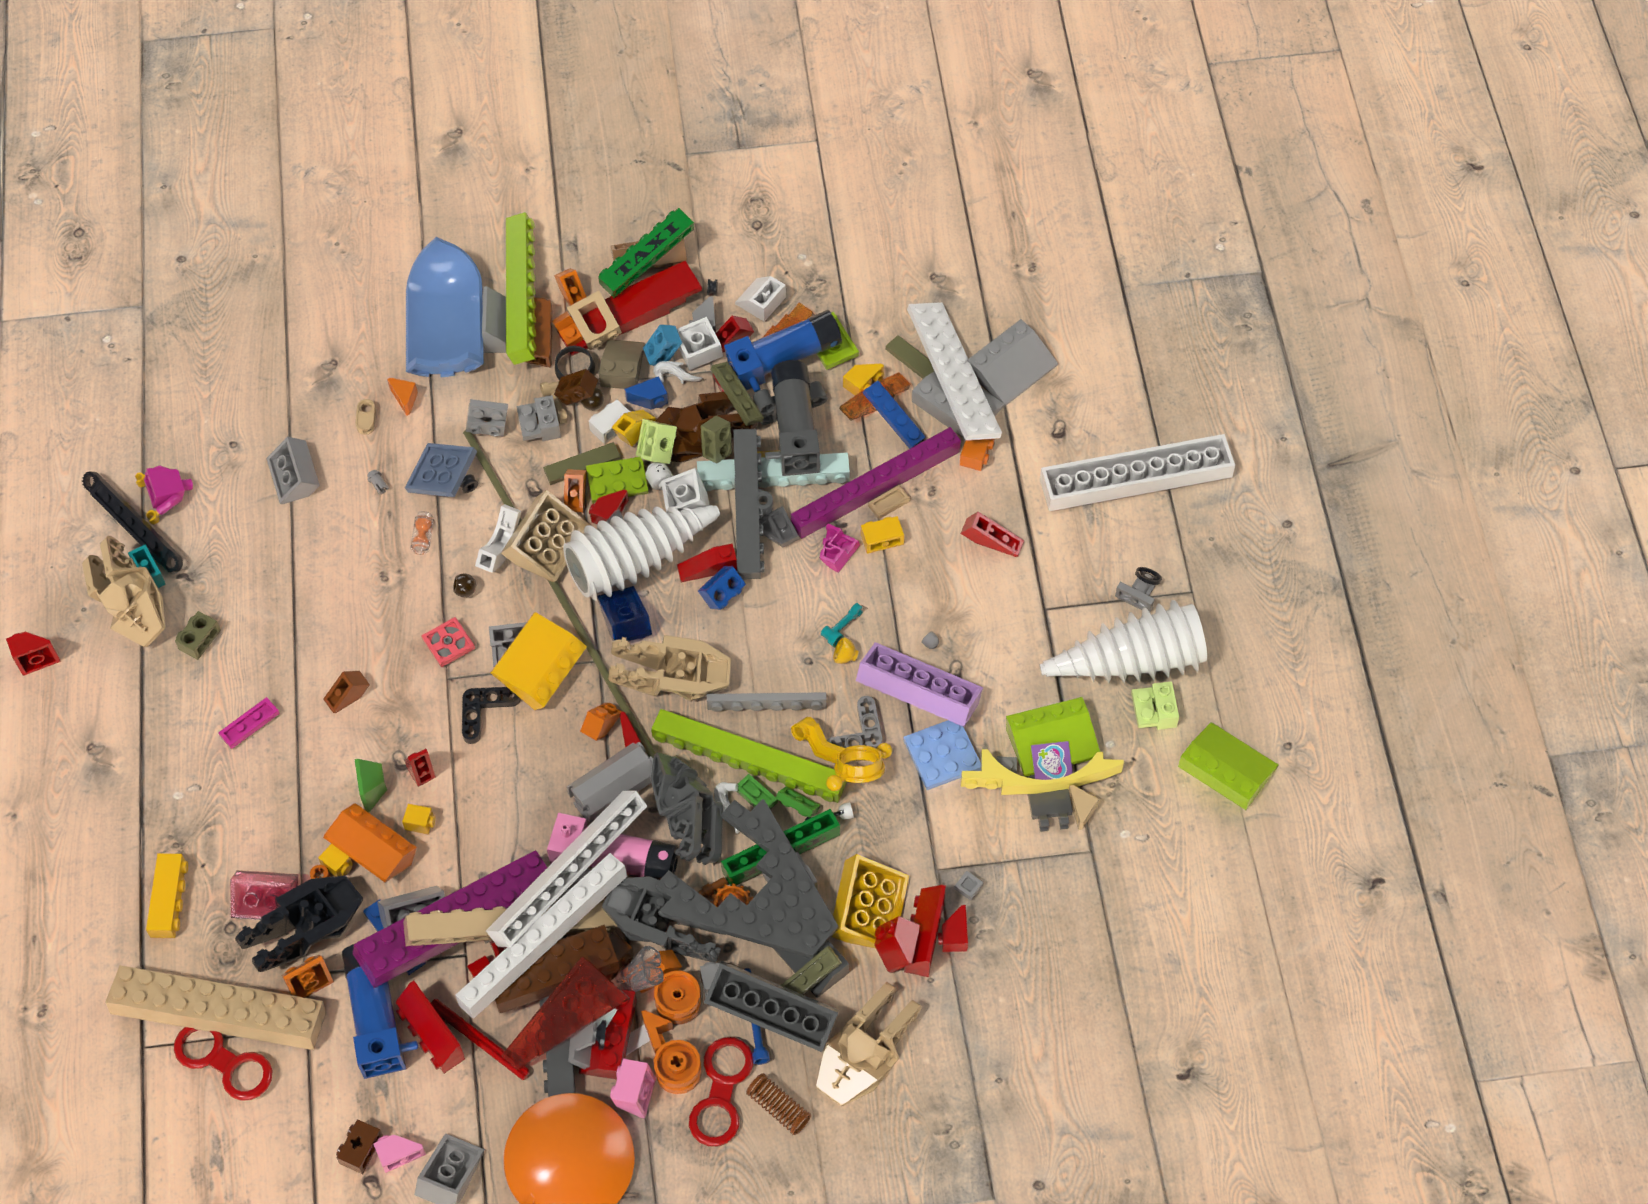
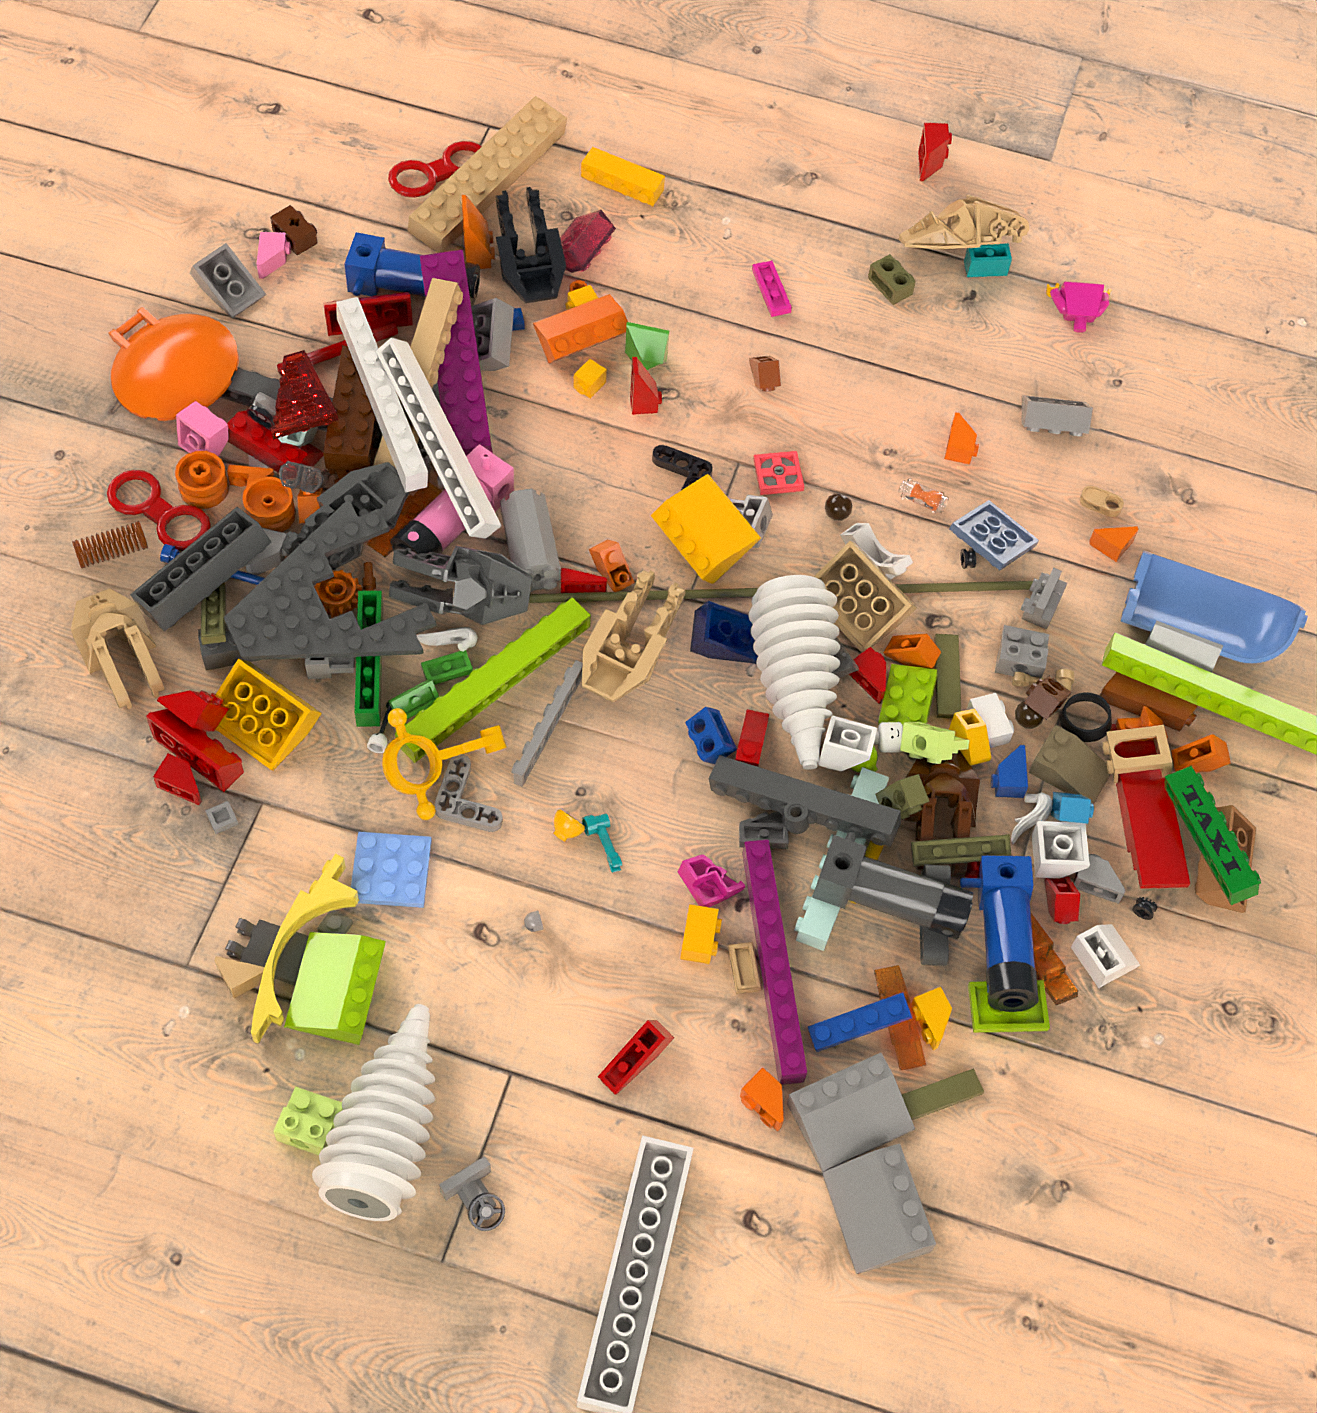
camera: 110 degrees right, 0 degrees up
black plate [82,471,183,572] -> none
light grey pin [367,470,389,494] -> none
lavender brick [856,642,983,727] -> none
white plate [907,302,1002,440] -> none
sticker [1031,741,1073,780] -> none
lime slope [1178,722,1279,810] -> none
none -> orange slope [944,412,979,465]

